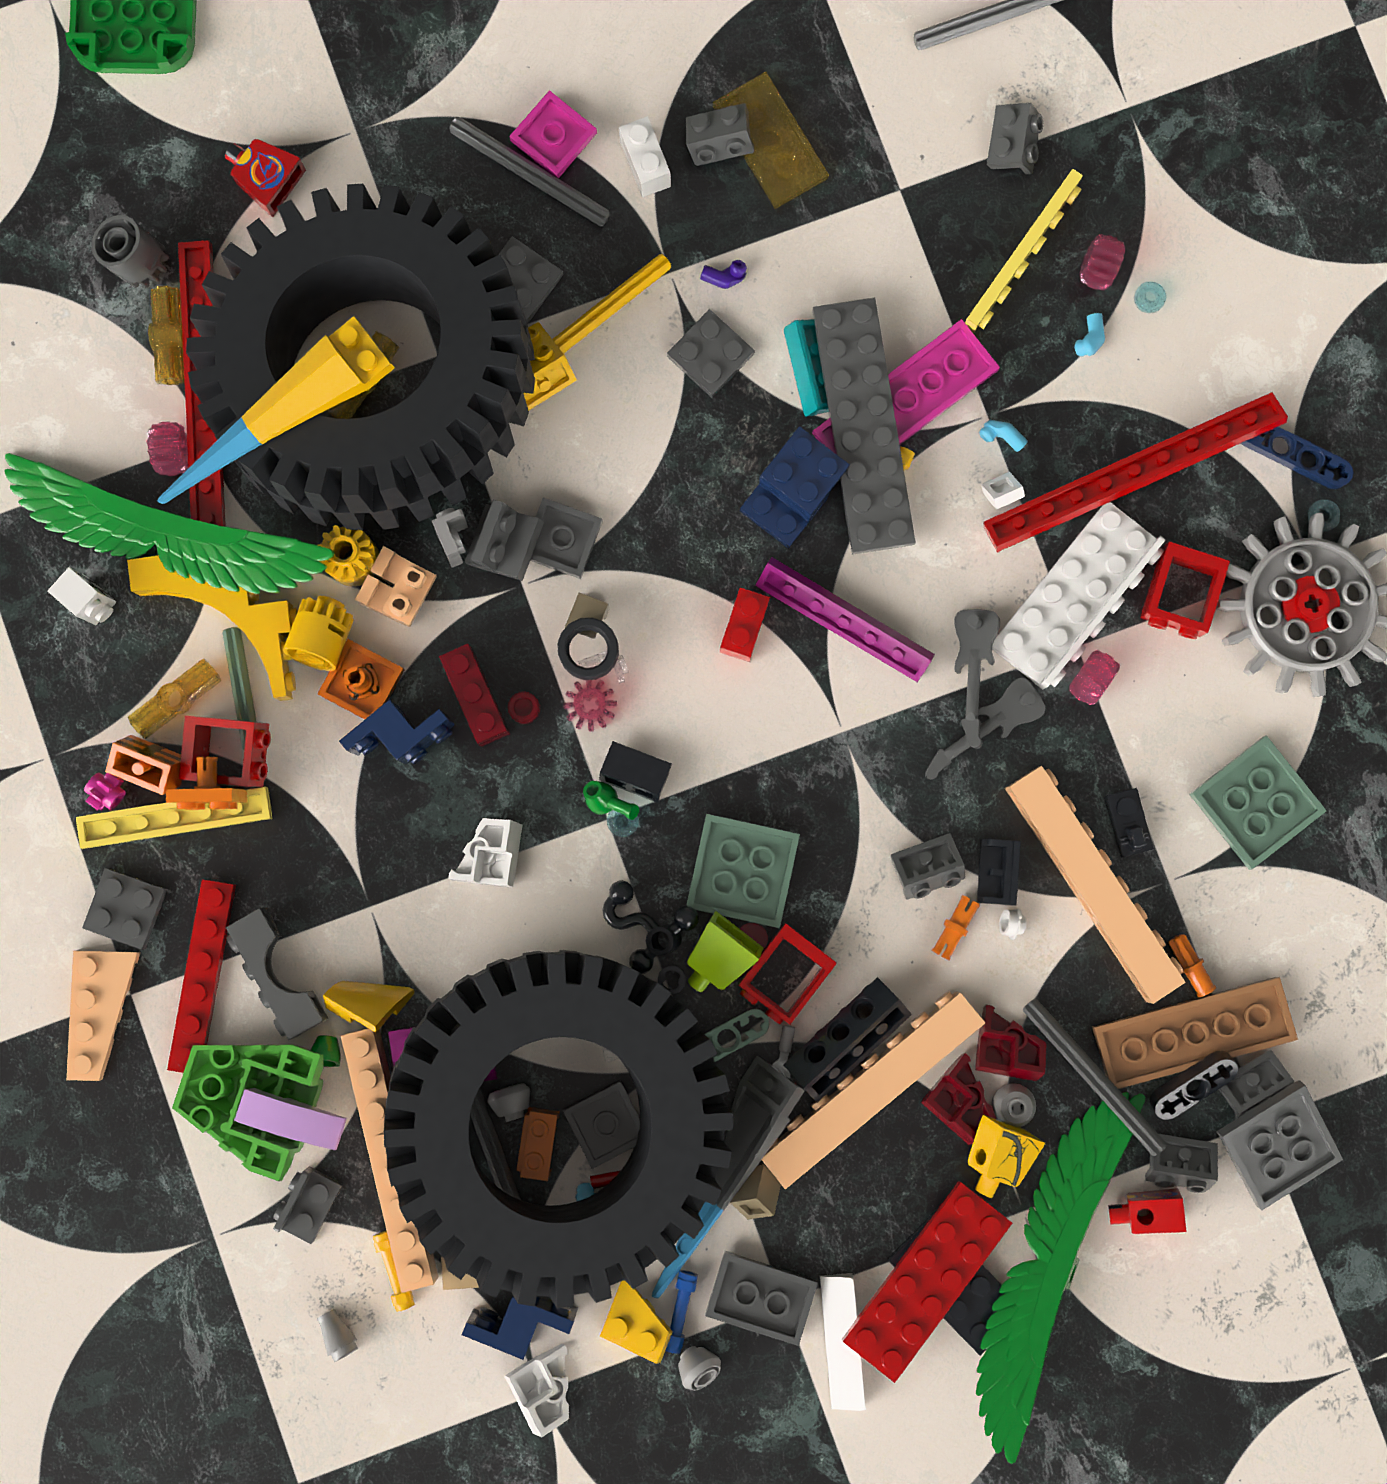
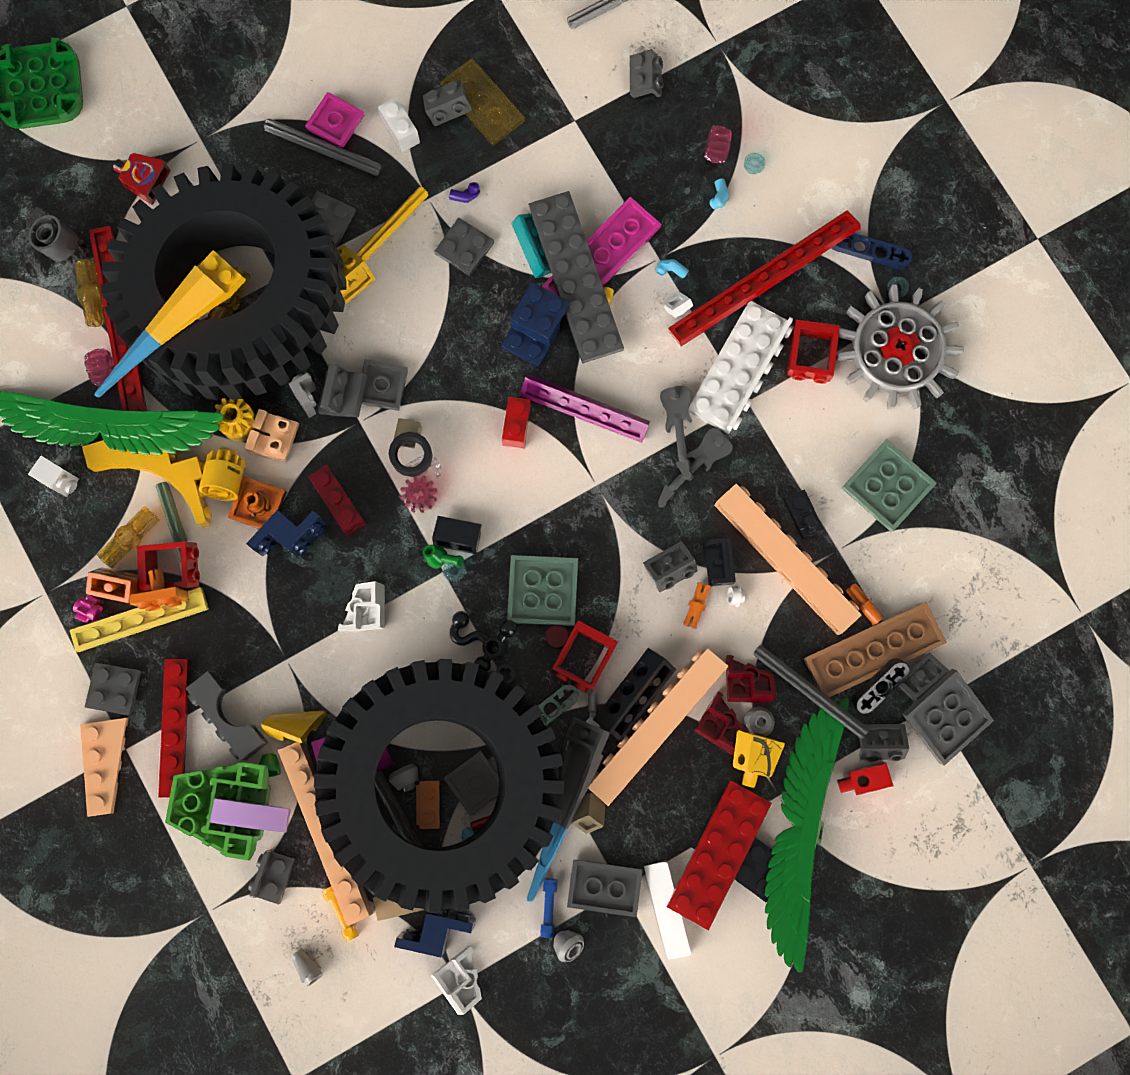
camera: 10 degrees left, 5 degrees down
dark red tile [508,691,540,724] -> none
yellow wing [600,1280,673,1364] -> none
lime torso [687,911,764,992] -> none
light yellow plate [965,169,1083,334] -> none
clear pink gear [1069,650,1120,705] -> none

